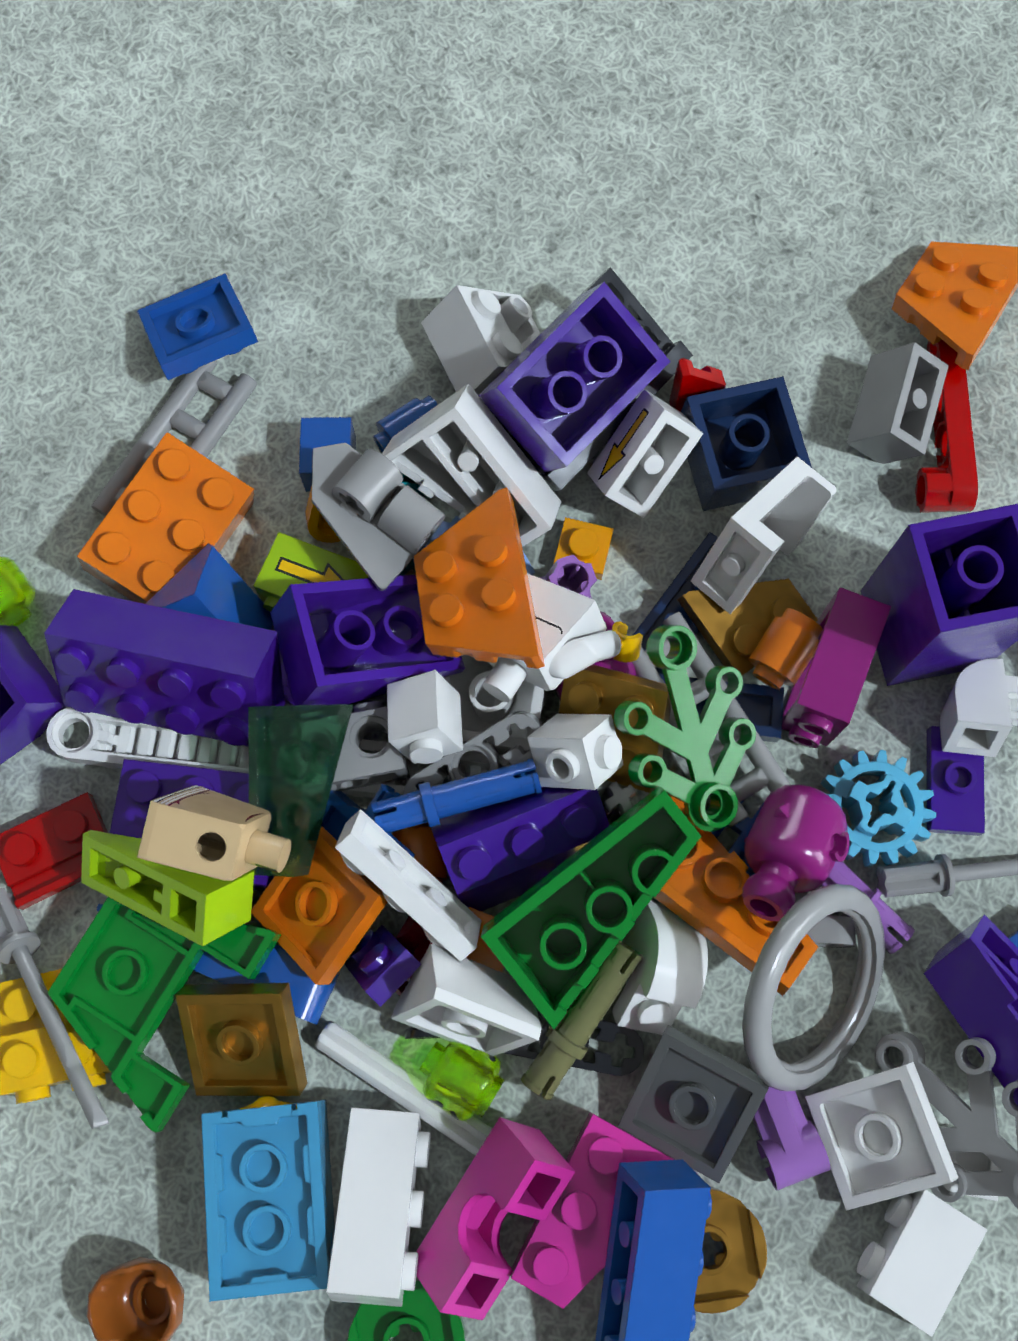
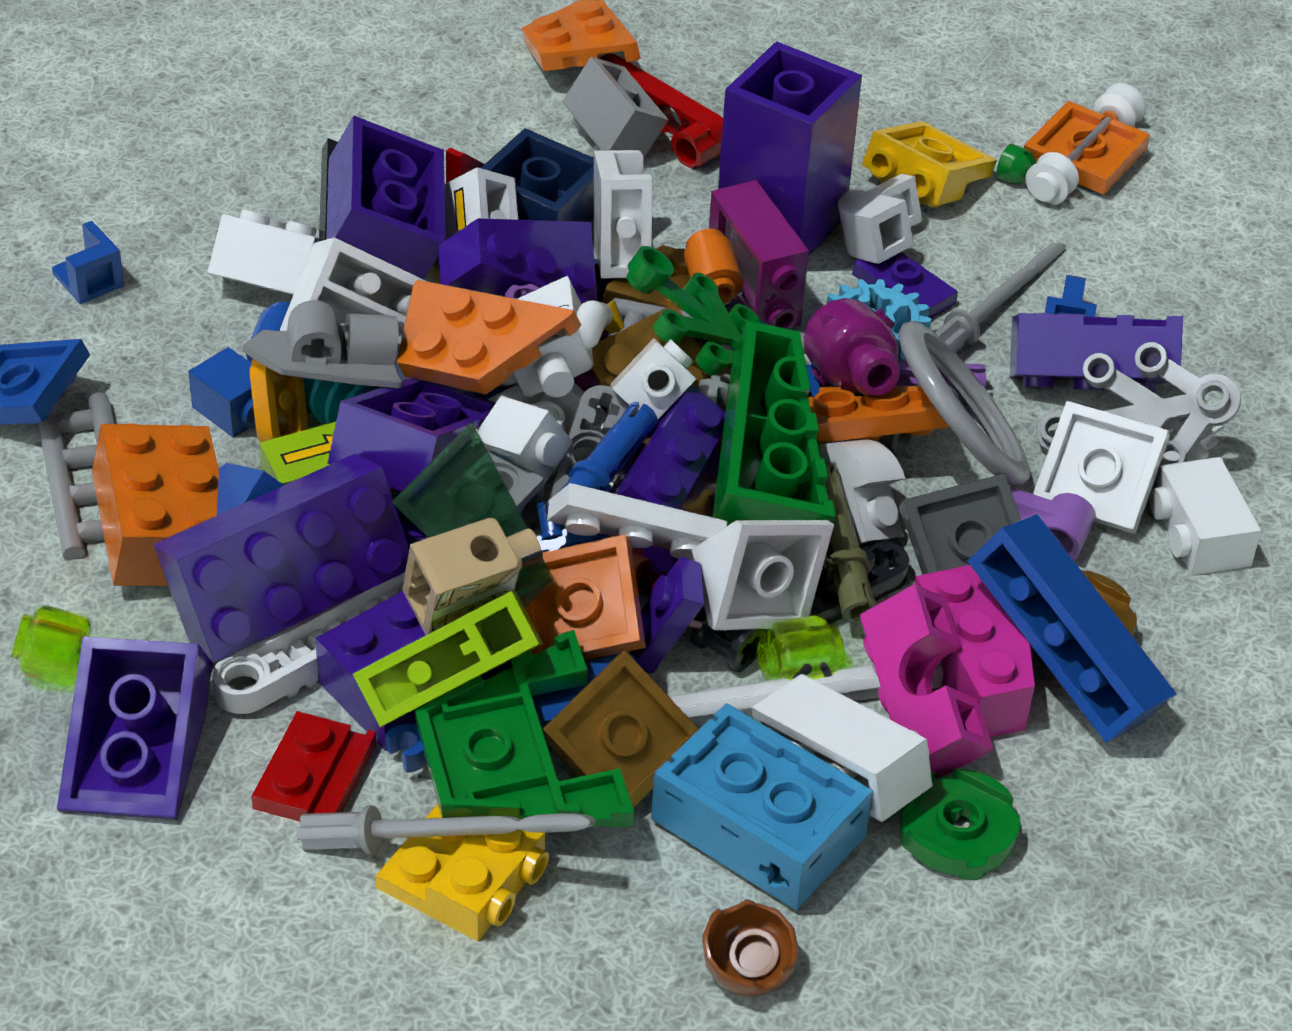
camera: 50 degrees left, 30 degrees down
none -> blue panel [52,220,124,304]
none -> dark purple wedge [438,218,597,304]

